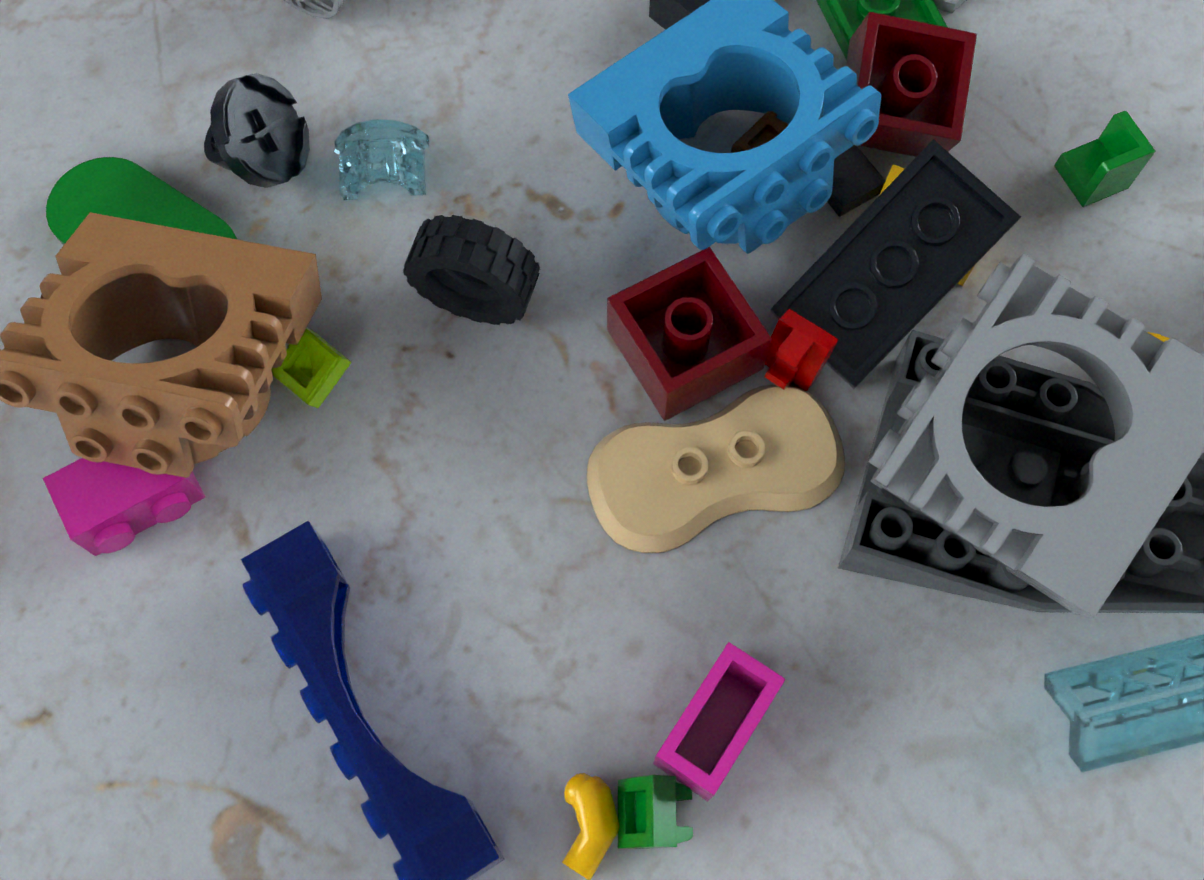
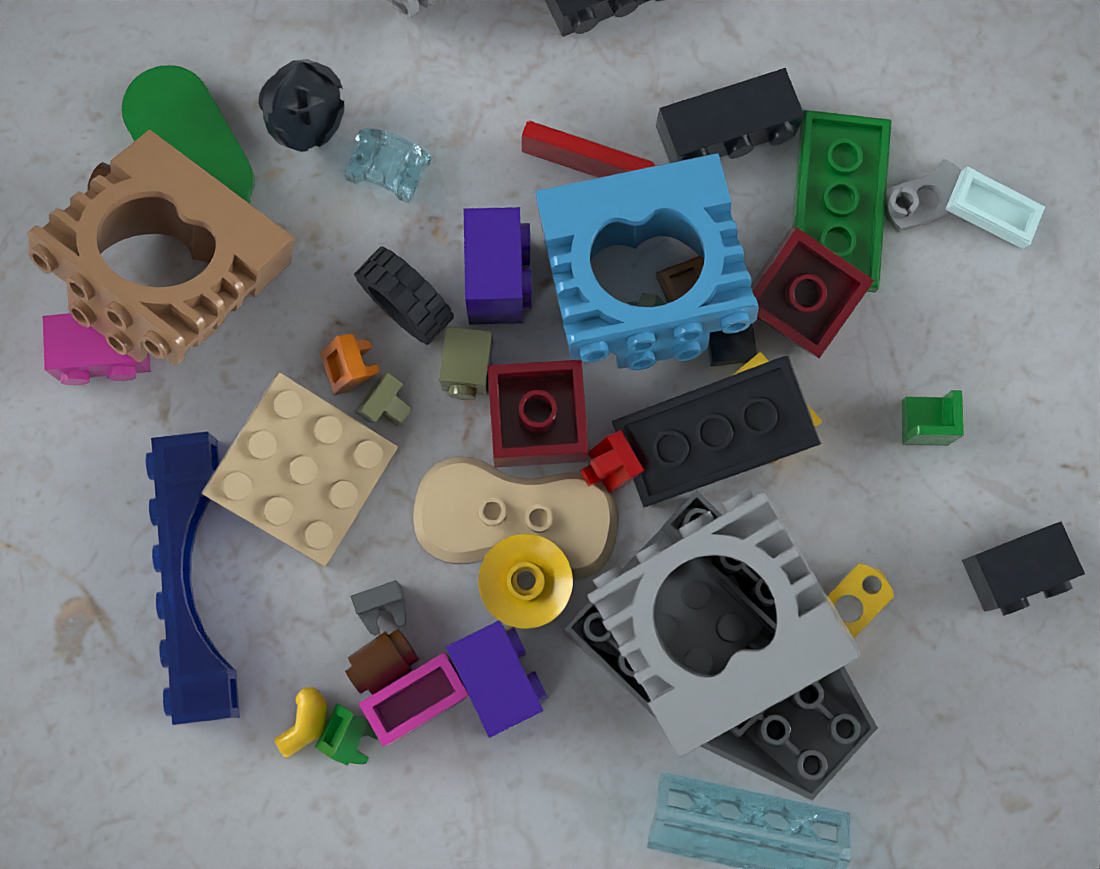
camera: 20 degrees right, 10 degrees up
lime tile [271,328,352,408] -> none
none -> tan plate [201,372,398,567]
none -> orange tile [320,333,380,395]
none -> reddish brown brick [345,628,420,695]
none -> dark grey tile [351,580,406,636]
none -> olive tile [354,373,412,425]
none -> olive brick [439,326,493,400]
none -> dark purple brick [446,620,548,738]
none -> dark purple brick [463,207,532,325]
none -> yellow dish [478,534,573,629]
none -> red tile [521,121,655,178]

